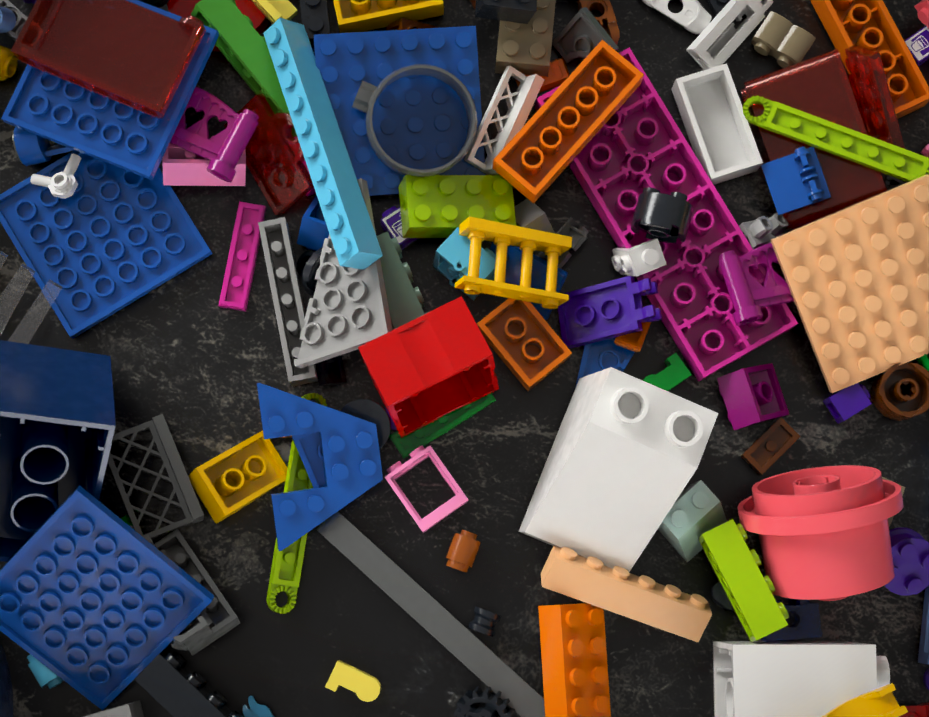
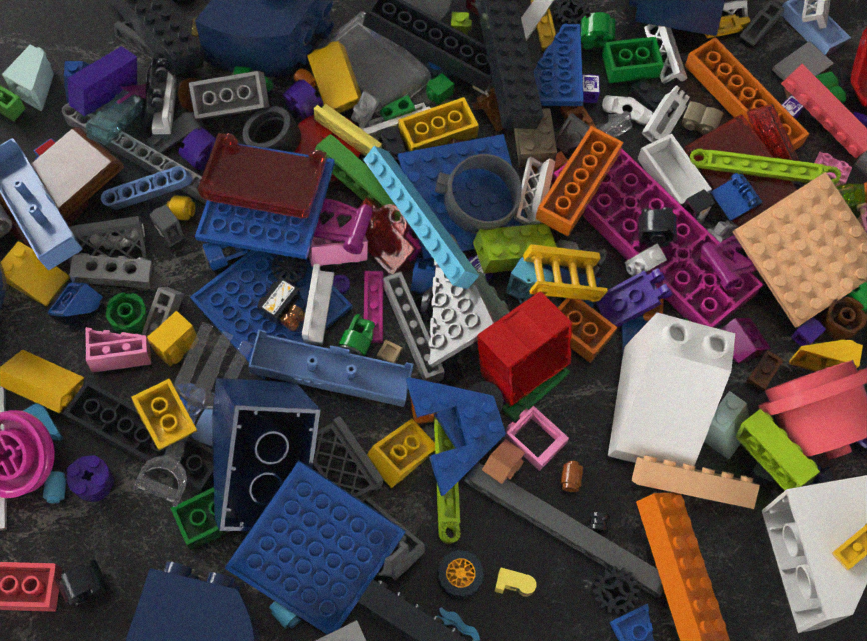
camera: 10 degrees left, 15 degrees down
white piece [30,154,82,199] -> none
none -> medium blue piece [248,329,414,407]
none -> brick [257,277,301,326]
none -> black wheel [271,254,307,284]
none -> clear orange wheel [280,304,305,331]
none -> white fence [302,264,334,345]
none -> dark purple tile [333,275,350,294]
none -> green piece [338,314,375,357]
none -> tan tile [377,340,403,363]
none -> black wheel [437,550,484,599]
none -> nougat brick [482,439,525,484]
none -> clear tile [596,111,632,138]
none -> black brick [683,189,715,224]
none -> yellow slope [789,340,863,372]

